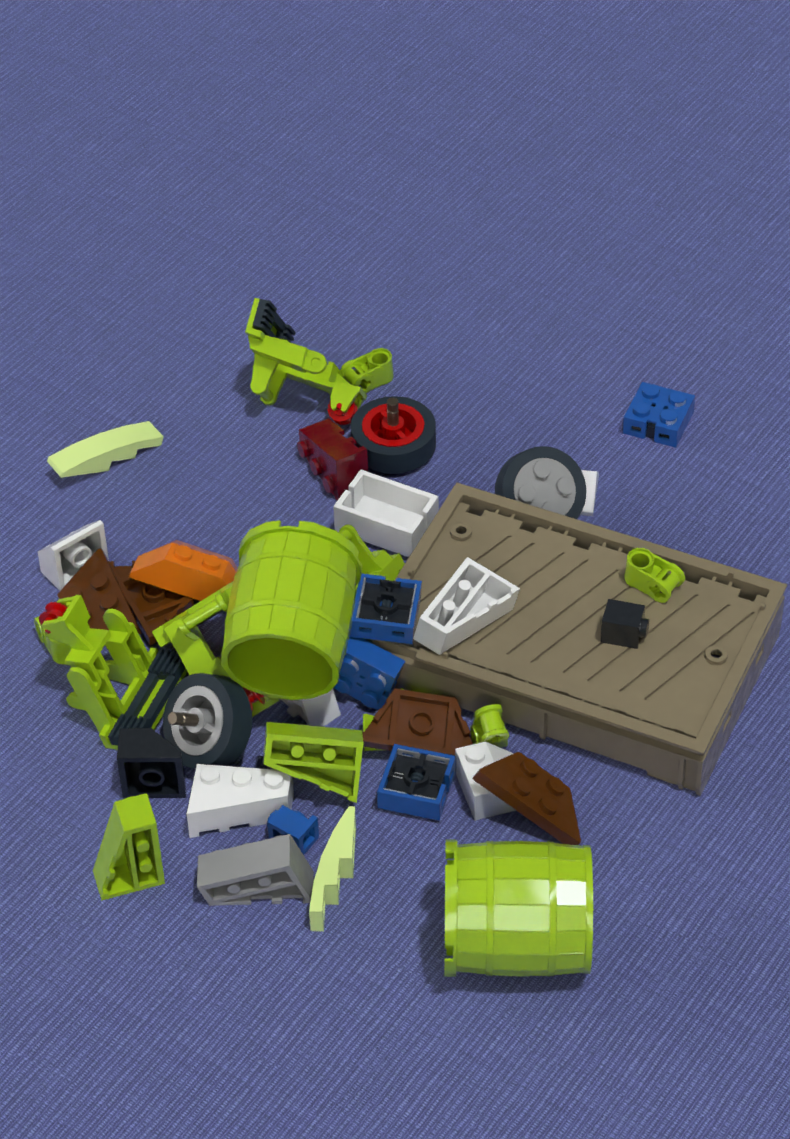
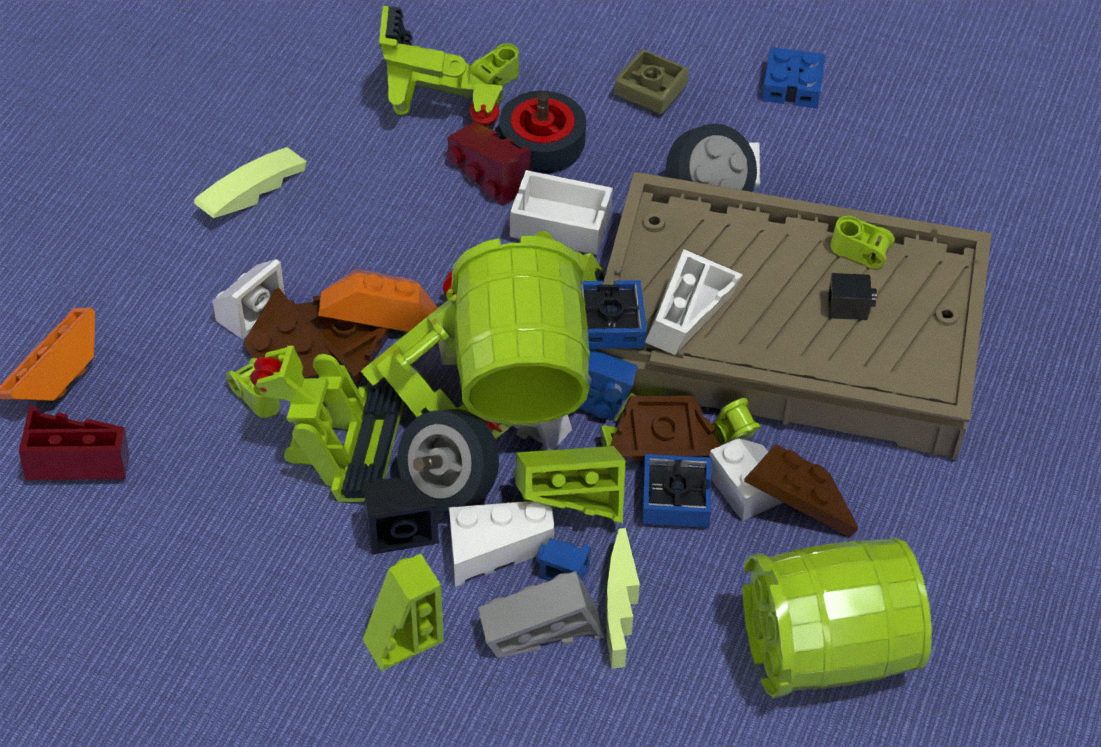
camera: 15 degrees left, 5 degrees up
none -> olive brick [614,49,690,114]

